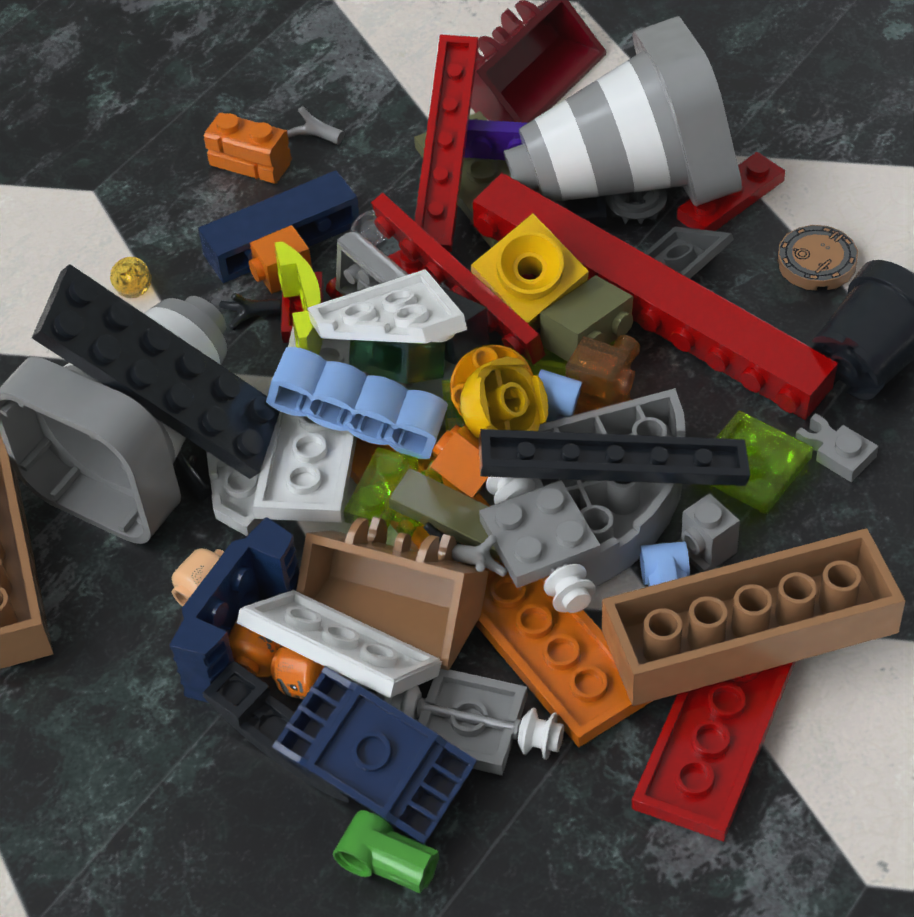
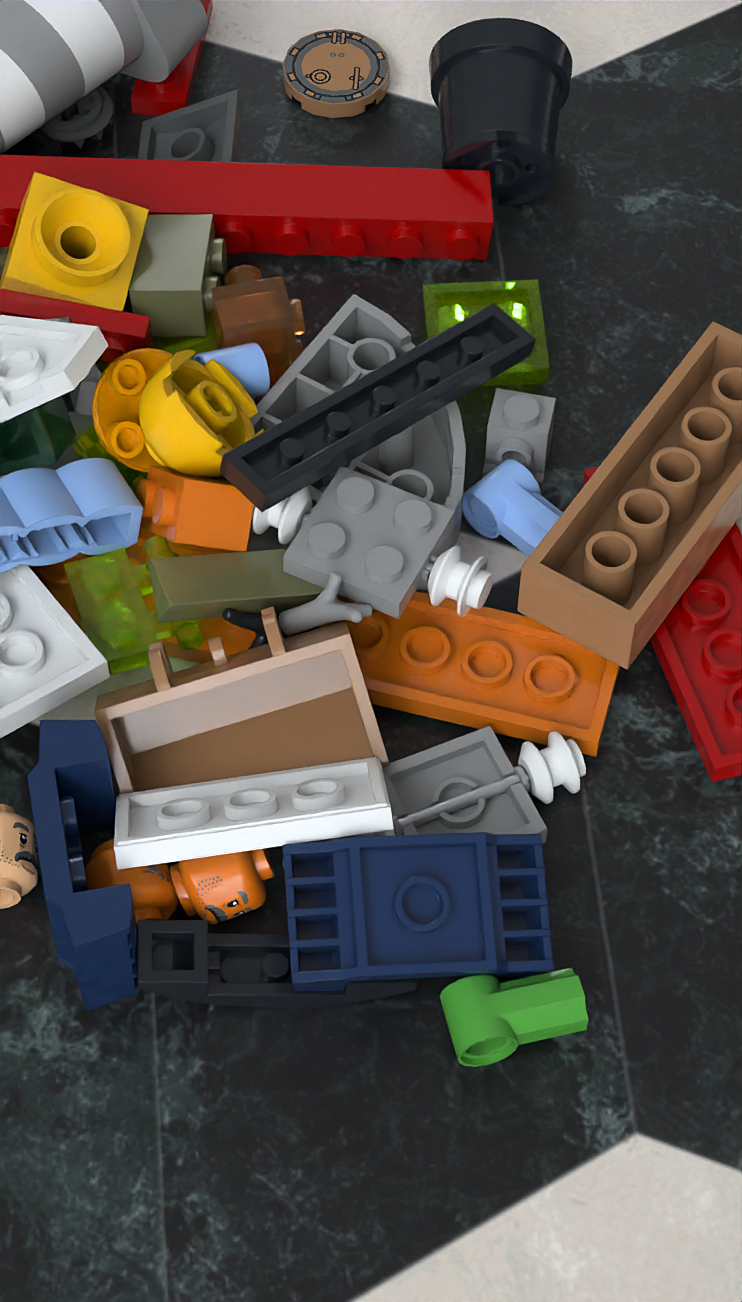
camera: 45 degrees left, 5 degrees up
light grey plate [795,413,878,482] -> none

